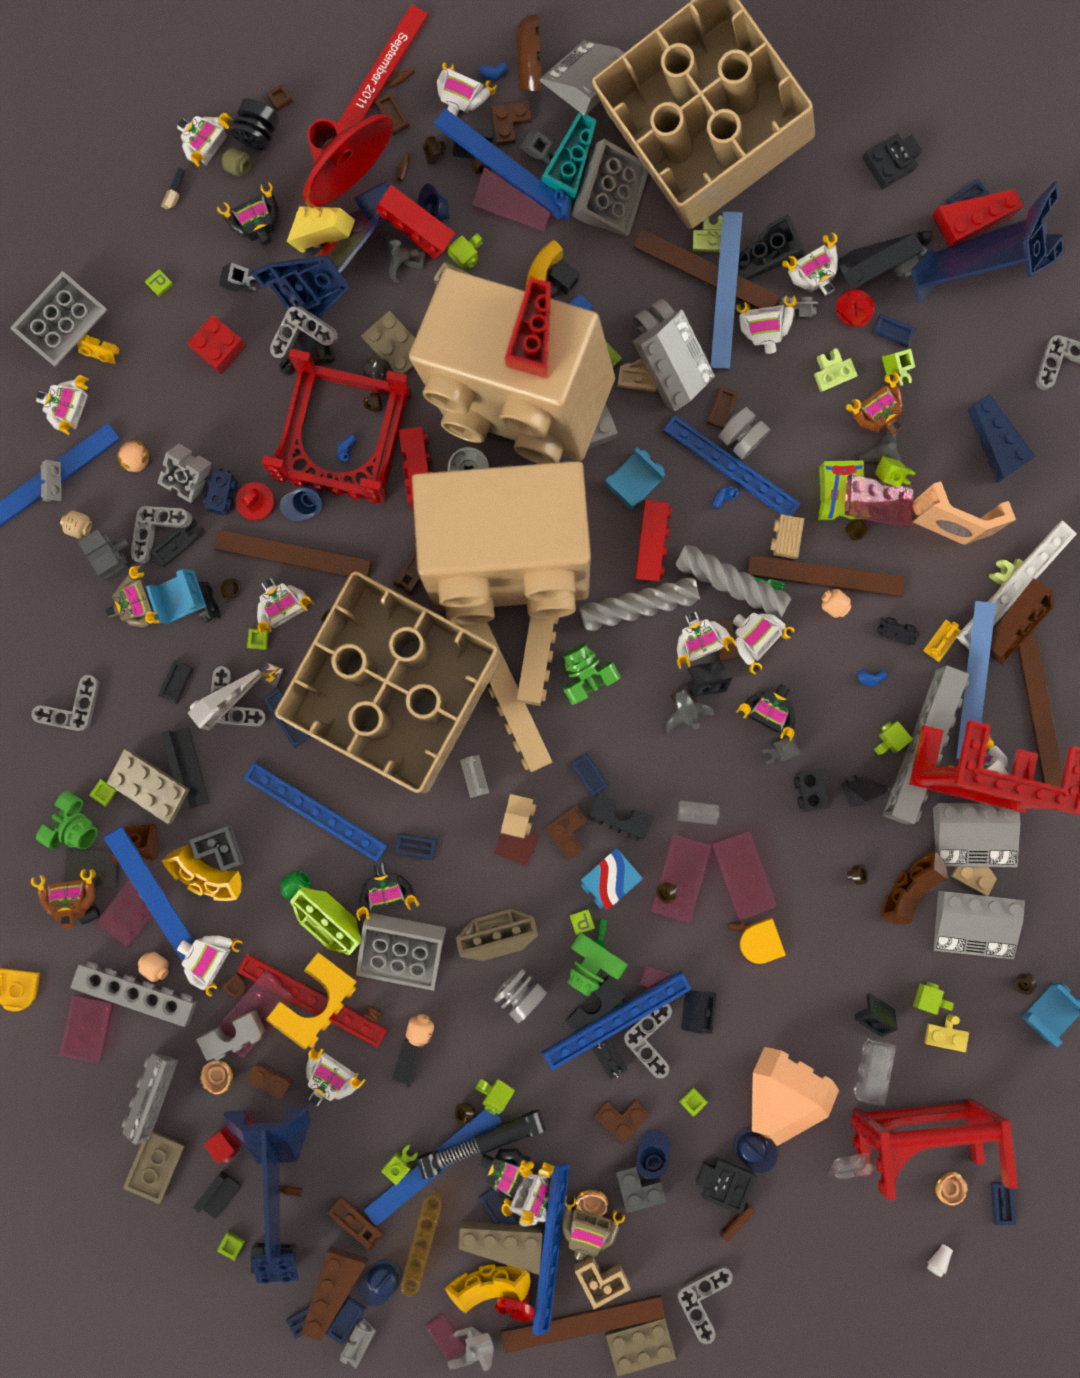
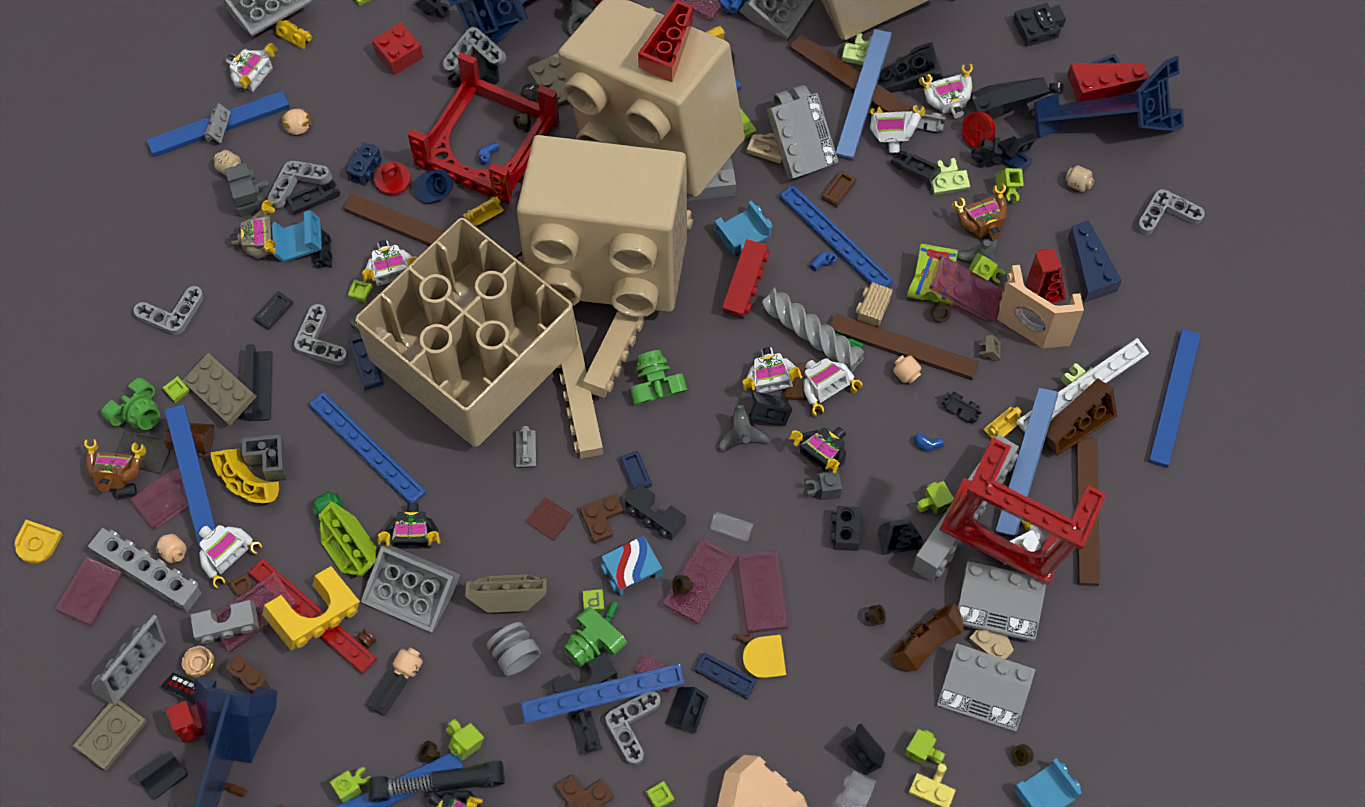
camera: 15 degrees right, 20 degrees down
light grey brick [158,443,212,503] -> none
white wedge [188,670,264,731] -> none
dark brown tile [221,579,241,598] -> none
torso [306,1045,365,1106] -> none
dark blue tile [394,833,437,860] -> none
tan brick [501,794,536,839] -> none
light grey piece [579,578,700,631] -> none
light grey wheel [718,407,771,460] -> none
none -> black sticker [160,672,195,702]
none -> yellow hinge [463,197,504,227]
none -> dark blue tile [694,652,757,700]
none -> black hinge [891,150,941,183]
none -> black hips [971,137,1004,168]
none -> dark tan tile [979,335,1001,361]
none -> black panel [998,133,1038,158]
none -> red wedge [1025,248,1066,303]
none -> tan head [1065,165,1094,192]

